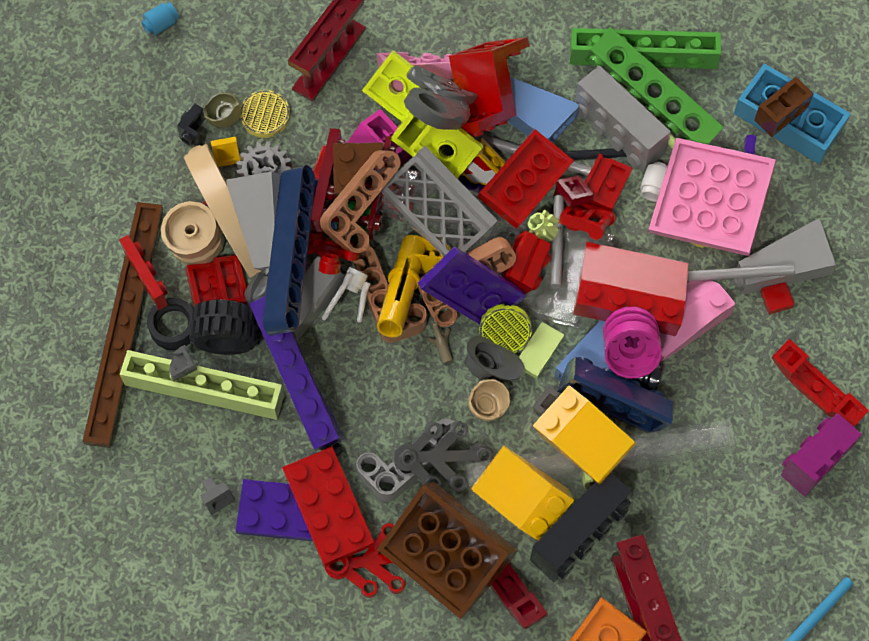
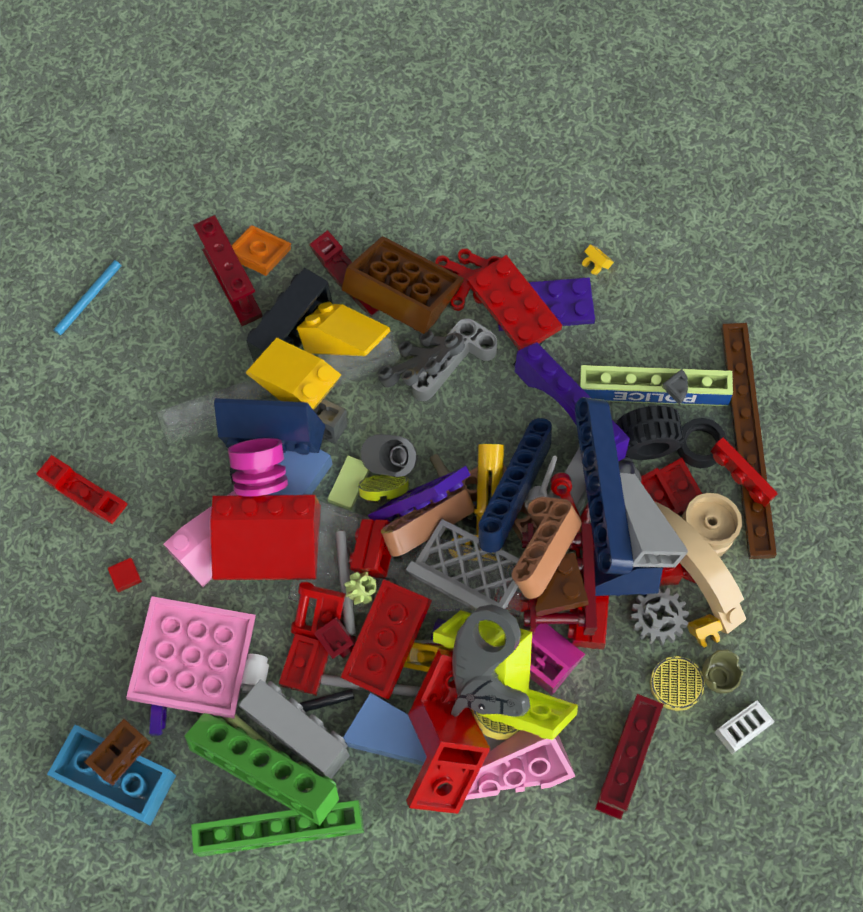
camera: 175 degrees right, 0 degrees up
dark azure brick [141,2,179,36] -> none
black bracket [177,103,206,146] -> none
dark grey tile [200,477,234,515] -> none
tan hair [468,379,510,422] -> none
light grey bar [687,265,795,282] -> none
light grey slope [734,219,836,295] -> none
magenta wedge [781,413,862,497] -> none
none -> dark blue beam [478,418,552,553]
none -> yellow tile [582,244,614,275]
none -> white slope [714,700,775,754]

